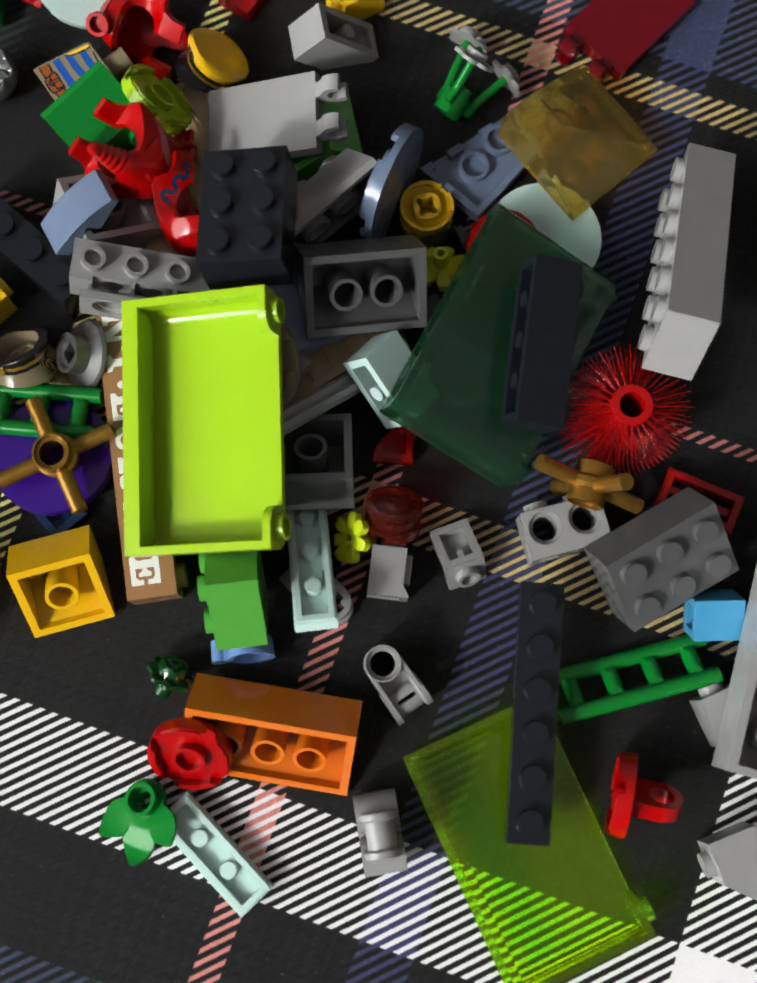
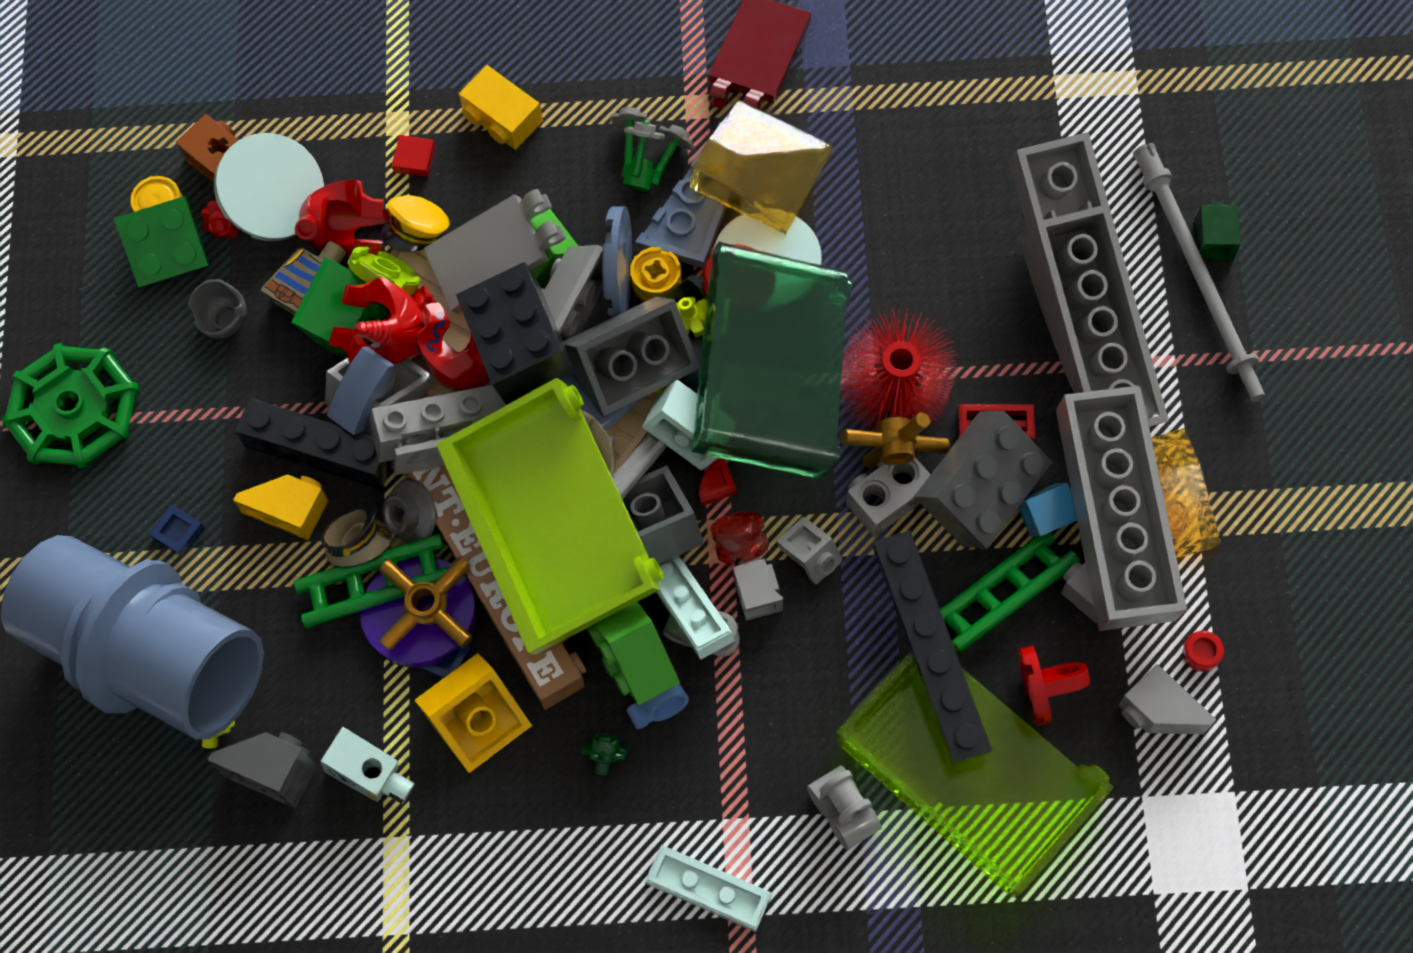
camera: 15 degrees left, 10 degrees down
green plate [99,778,177,866] -> none
red tile [147,717,234,790] -> none
orange slope [185,673,363,796] -> none
light grey slope [288,2,379,70] -> none
neon yellow plant [334,512,376,564] -> none
light grey piece [363,645,434,726] -> none
black brick [500,253,584,434] -> none
light grey brick [638,142,736,381] -> none

